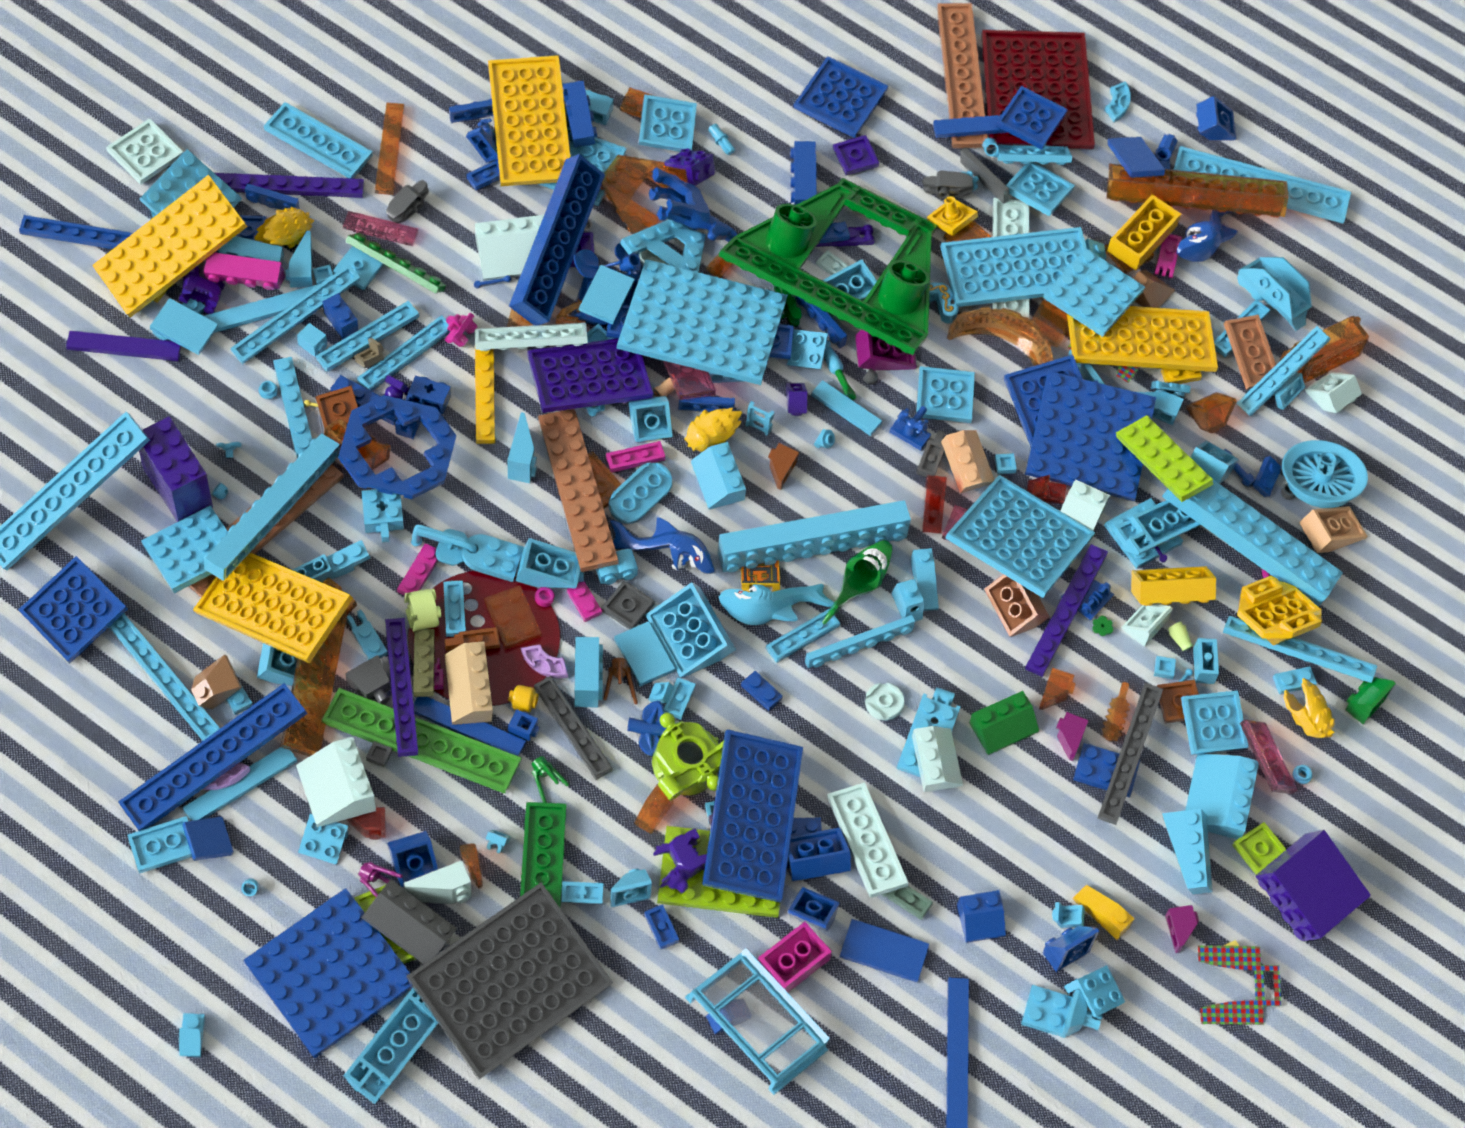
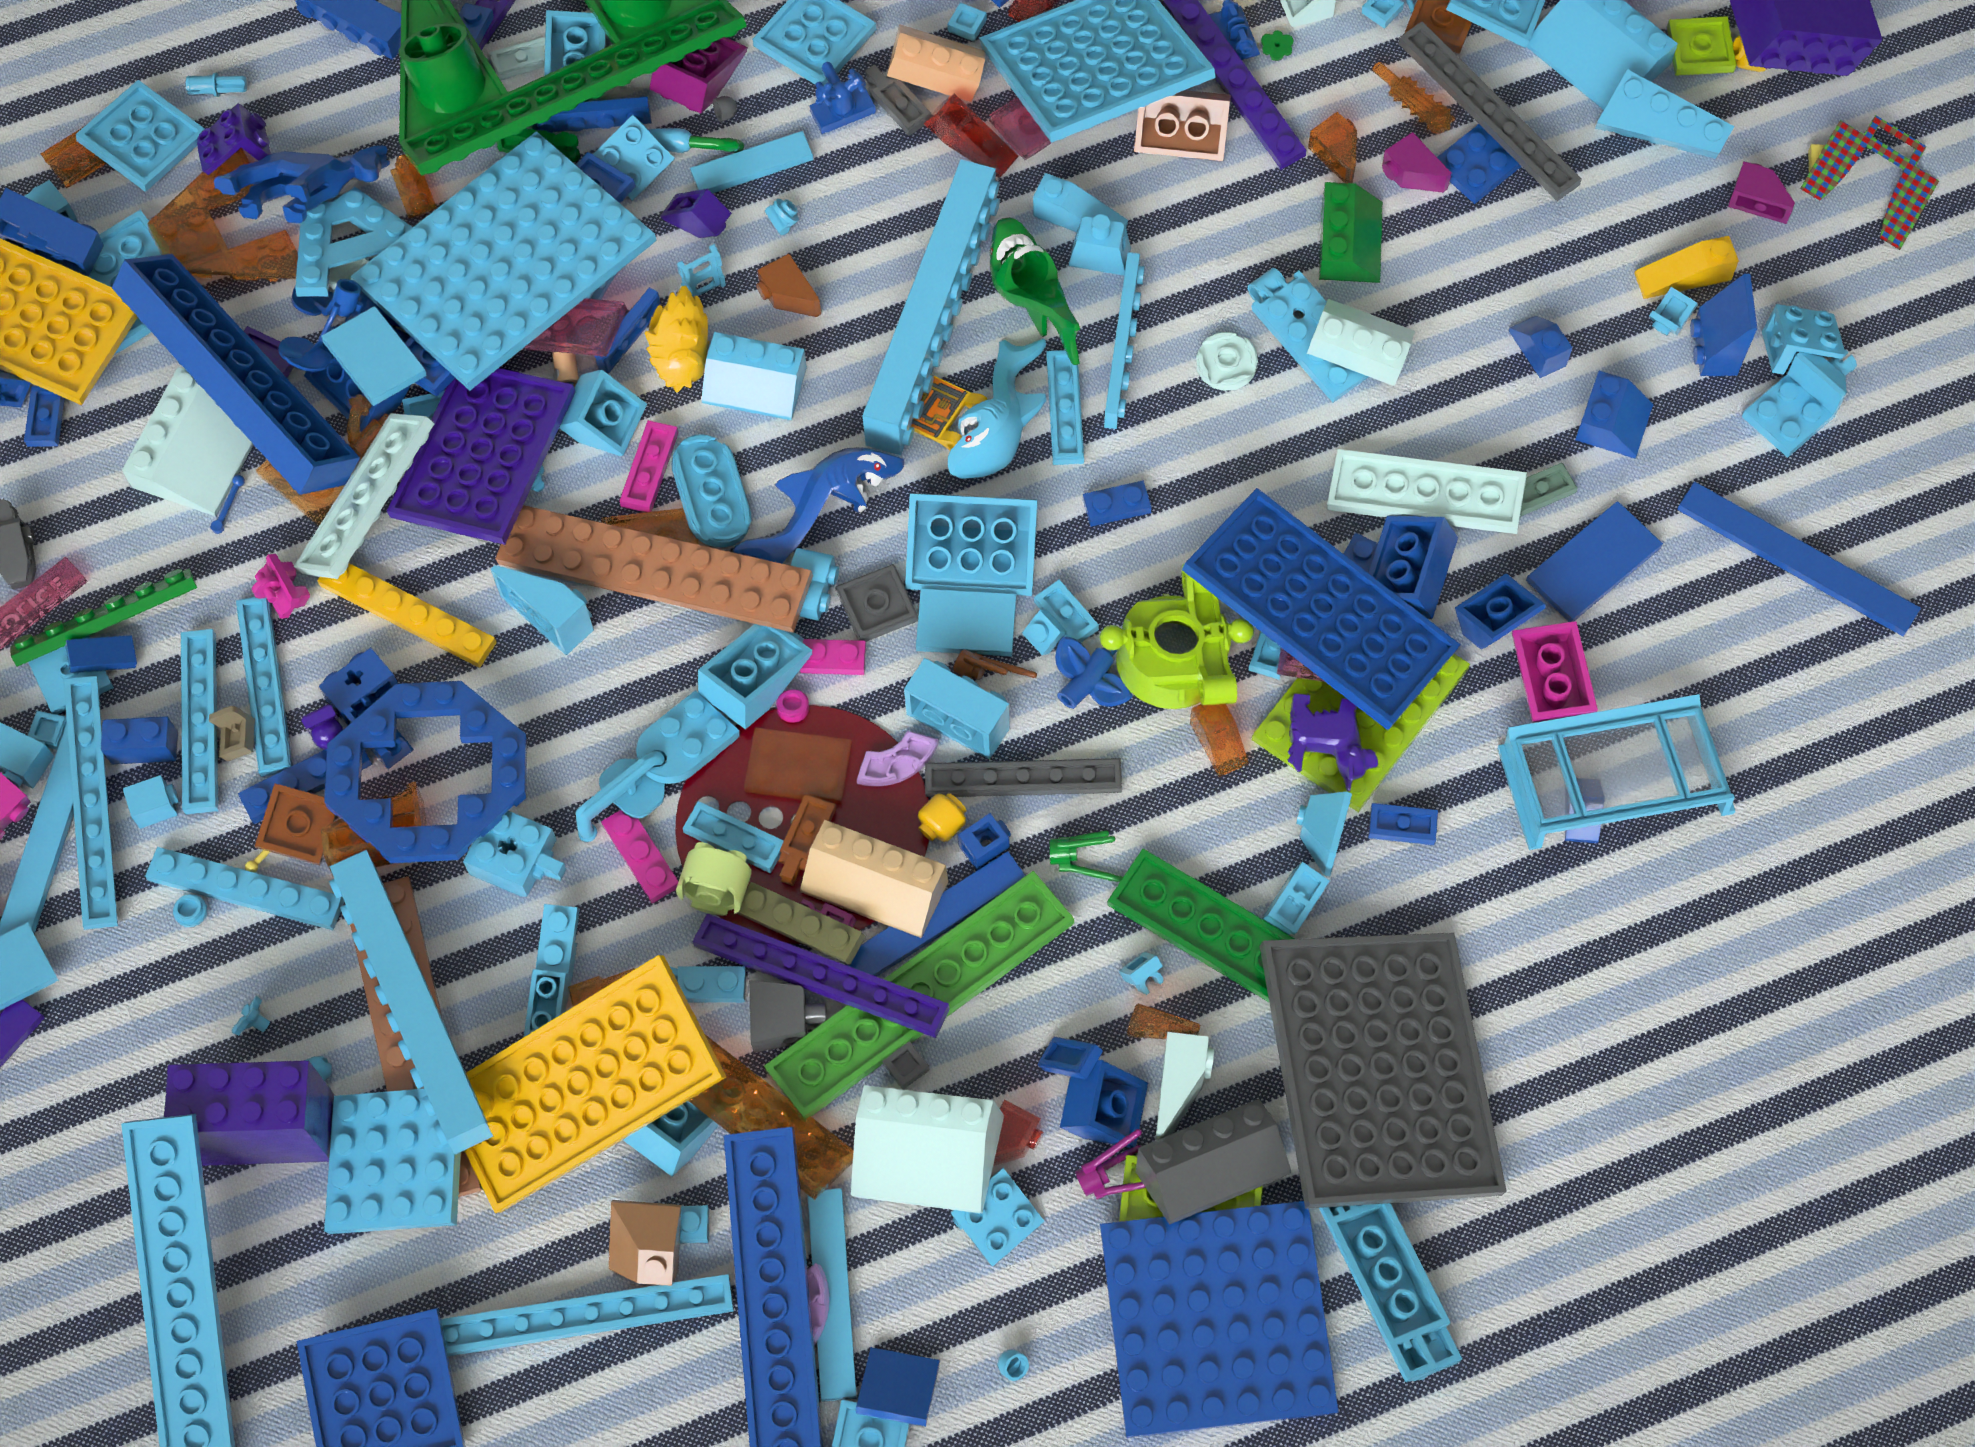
camera: 50 degrees left, 5 degrees up
none -> blue tile [65,635,137,673]
none -> blue tile [1038,1037,1103,1080]
none -> blue slope [1509,316,1573,378]

